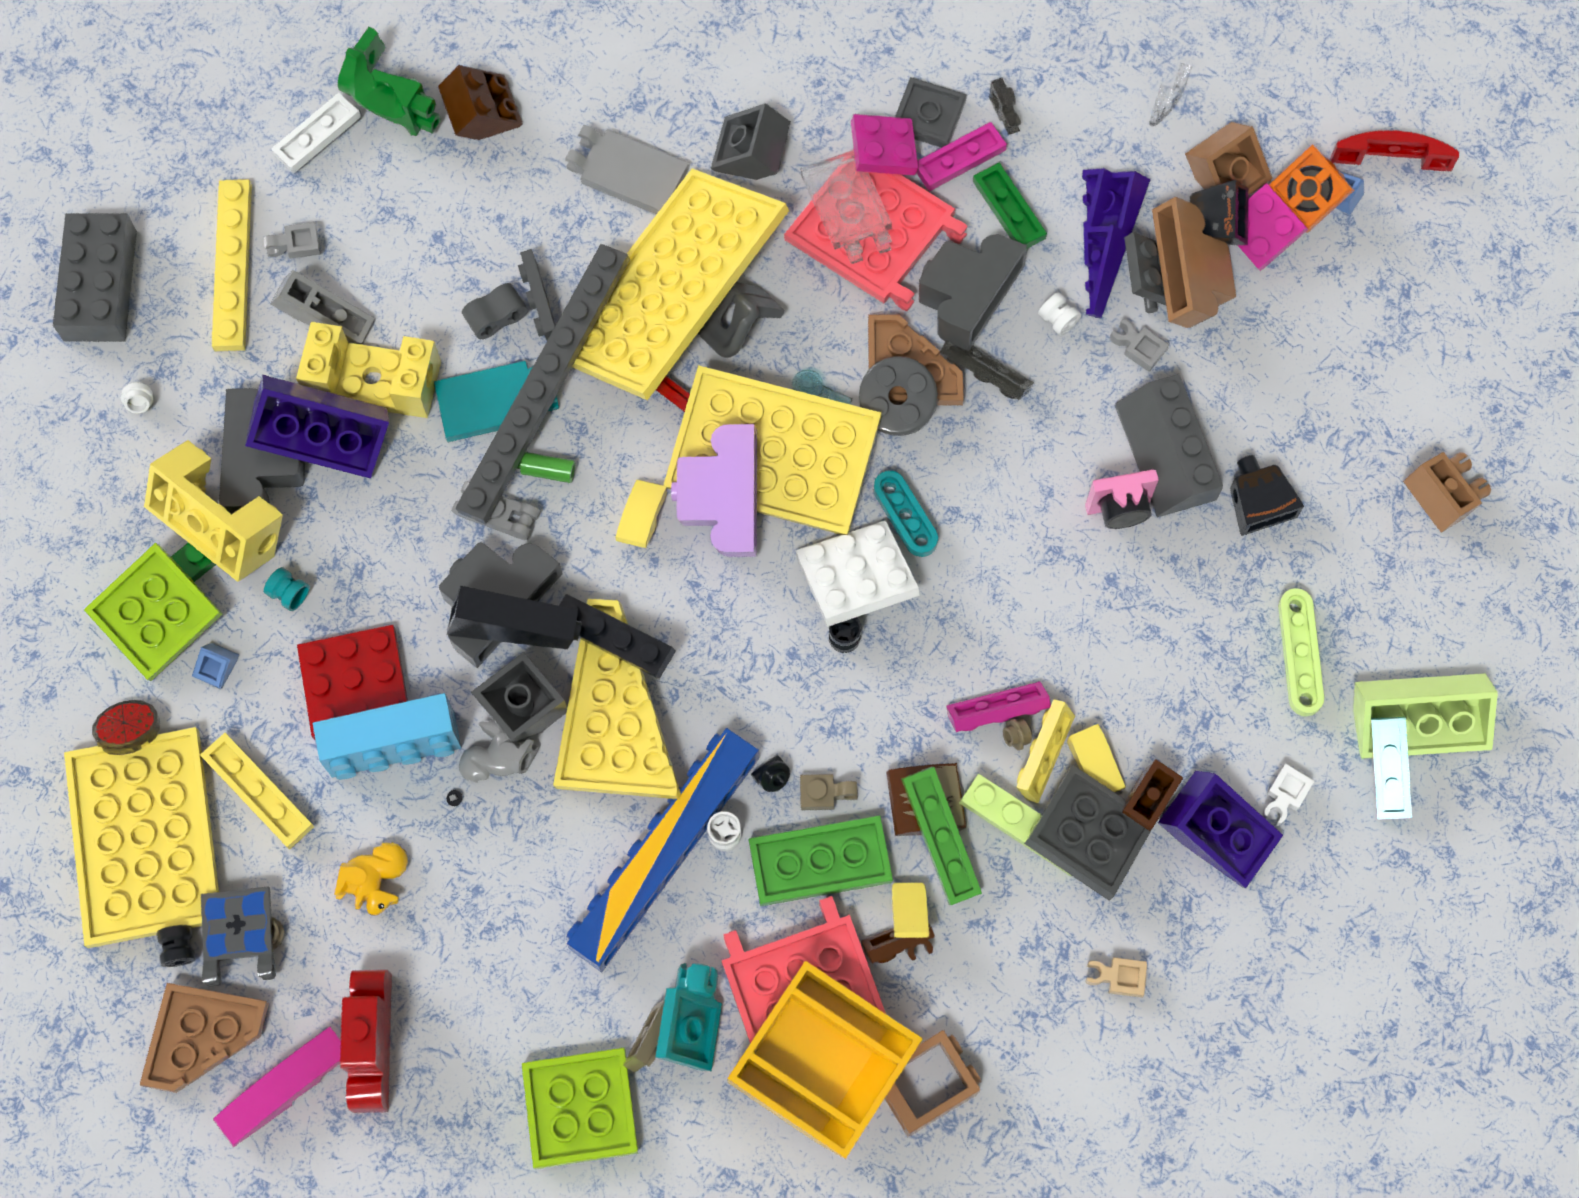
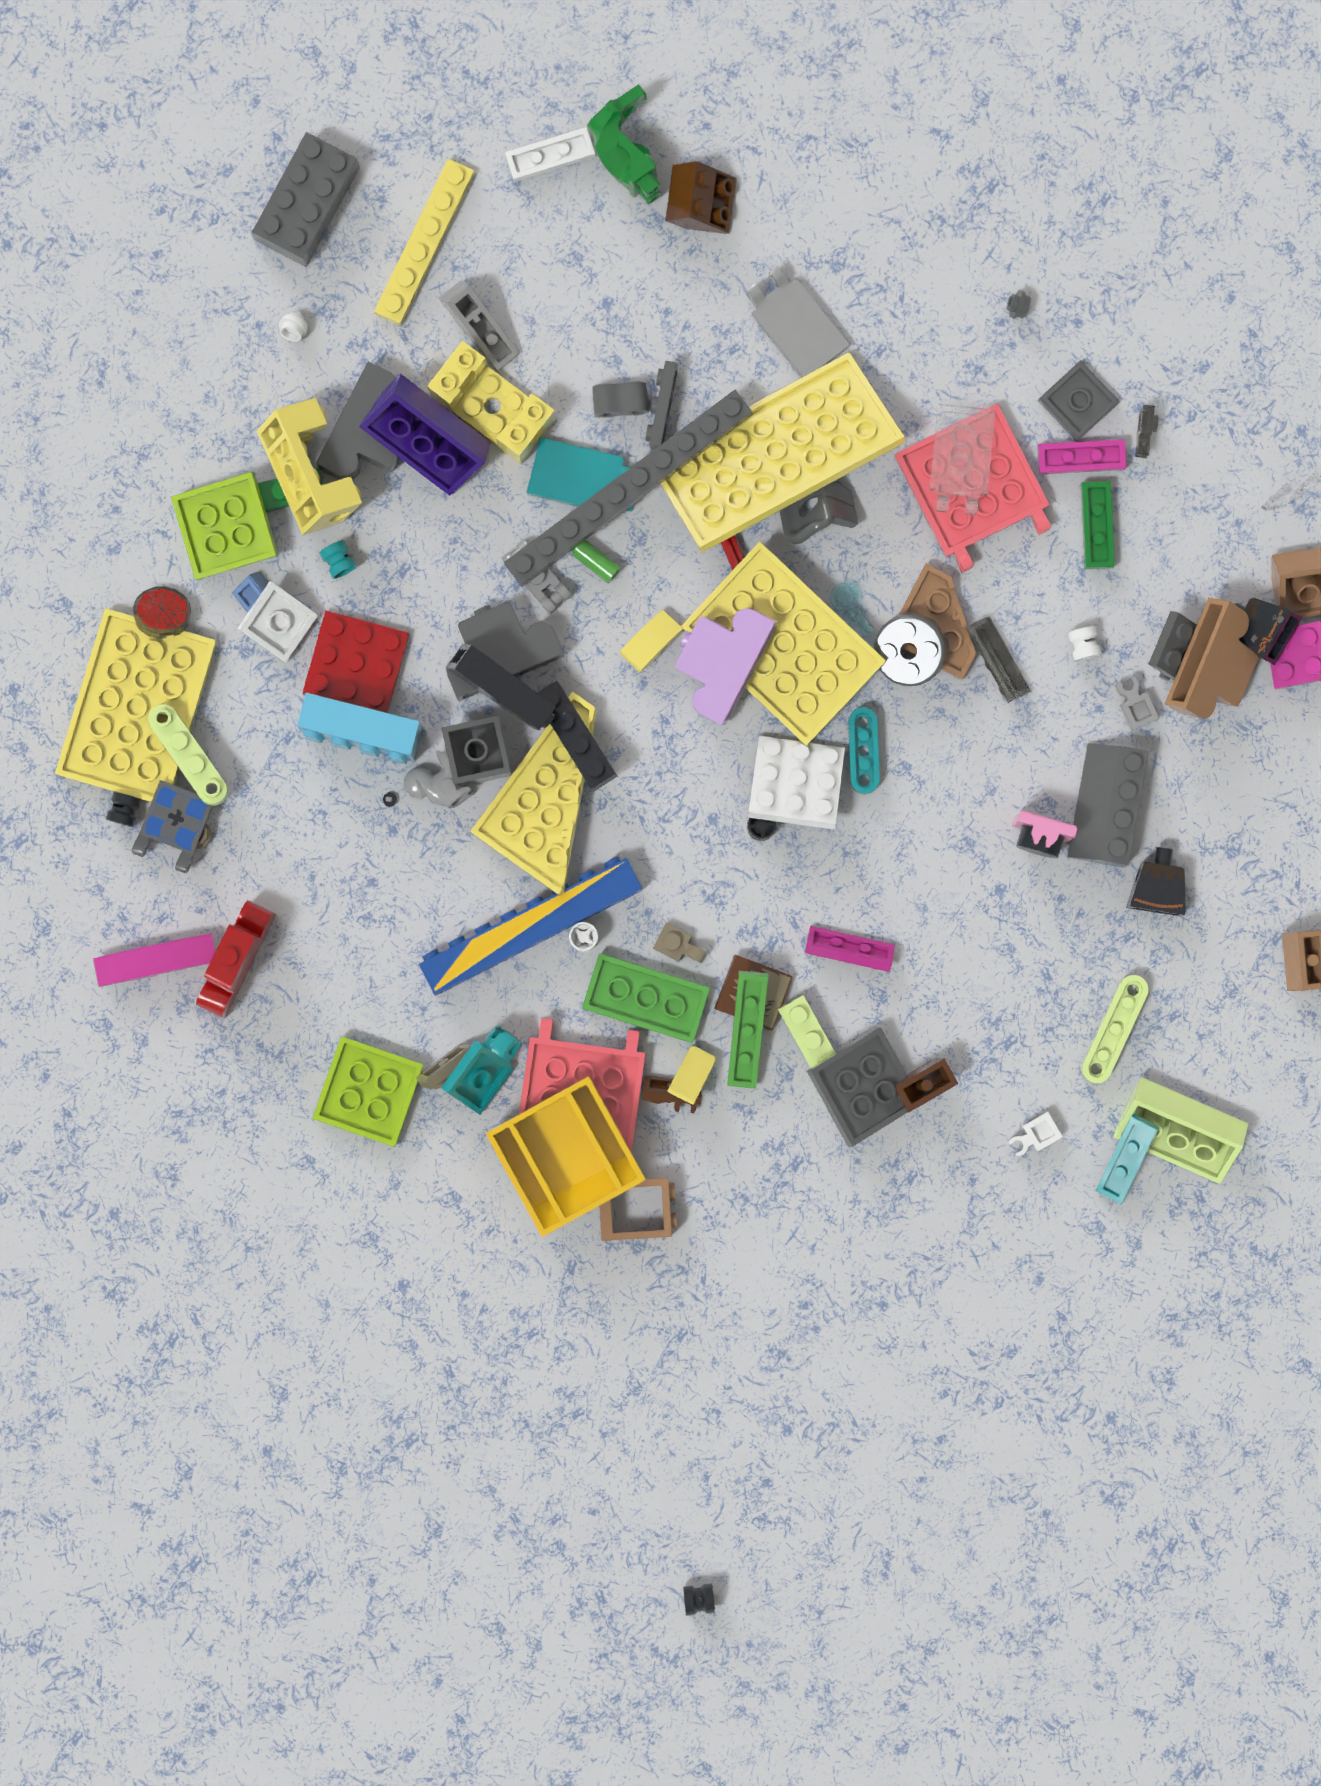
camera: 25 degrees right, 15 degrees up
medium nougat plate [139,983,269,1093] -> none
light yellow plate [200,733,314,850] -> none
light grey plate [264,222,320,259] -> none
yellow animal [334,842,408,916] -> none
dark grey slope [710,103,791,180] -> none
black plate [751,755,790,792] -> none
dark pink plate [850,114,918,176] -> none
dark grey brick [919,235,1027,351] -> none
dark tan plate [1003,719,1032,751] -> none
light yellow plate [1016,699,1075,803] -> none
light yellow slope [1067,724,1126,793] -> none
dark purple wedge [1082,168,1151,318] -> none
tan plate [1085,957,1147,998] -> none
dark purple slope [1158,770,1283,888] -> none
none -> yellowish green plate [148,705,228,806]
none -> white plate [237,581,318,663]
none -> dark grey plate [1007,290,1031,319]

